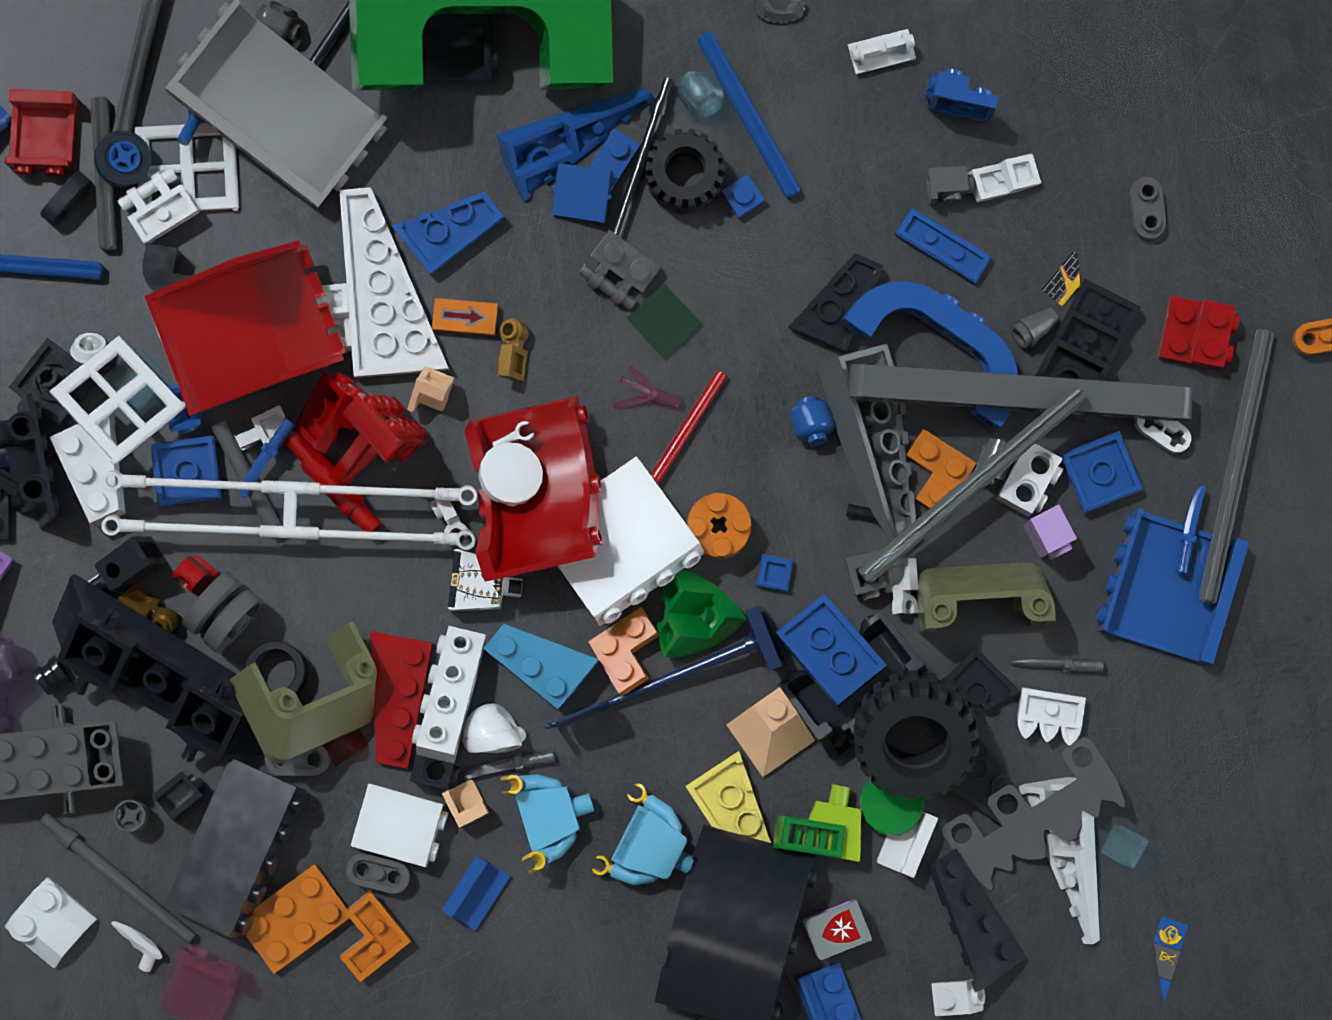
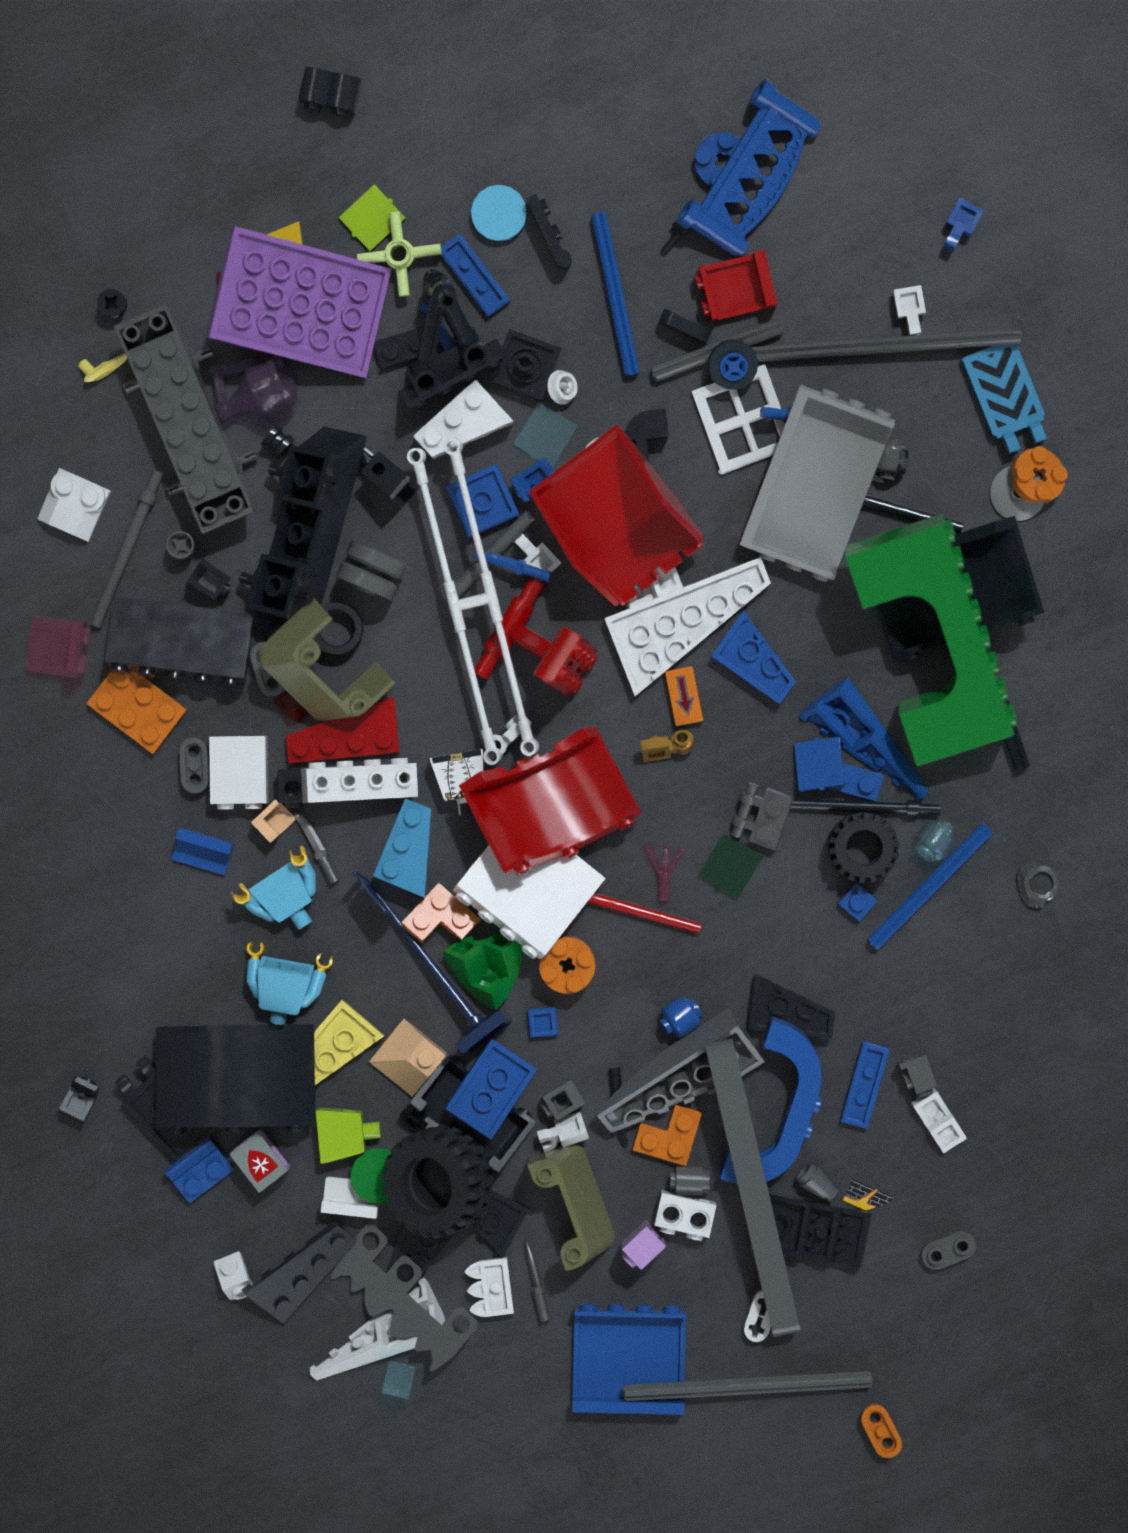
camera: 75 degrees right, 5 degrees up
white window [50,336,186,464] -> none
white bar [111,921,162,972] -> none
white plate [117,168,200,245] -> none
pearl gold plate [118,584,178,633] -> none
red leg [172,554,220,597] -> none
red plate [295,371,365,454] -> none
orange plate [340,890,411,982] -> none
light nougat panel [407,366,454,412] -> none
white piece [462,703,526,753] -> none
white tile [478,442,543,506] -> none
white hand [493,421,535,446] -> none
green slope [773,816,846,858] -> none
white hinge [848,29,916,75] -> none
dark grey axle [858,386,1088,583] -> none
blue plate [924,69,998,123] -> none
blue plate [1059,431,1143,514] -> none
sticker [1154,917,1188,1001] -> none
red plate [1158,295,1240,371] -> none
blue piece [1175,485,1206,574] -> none

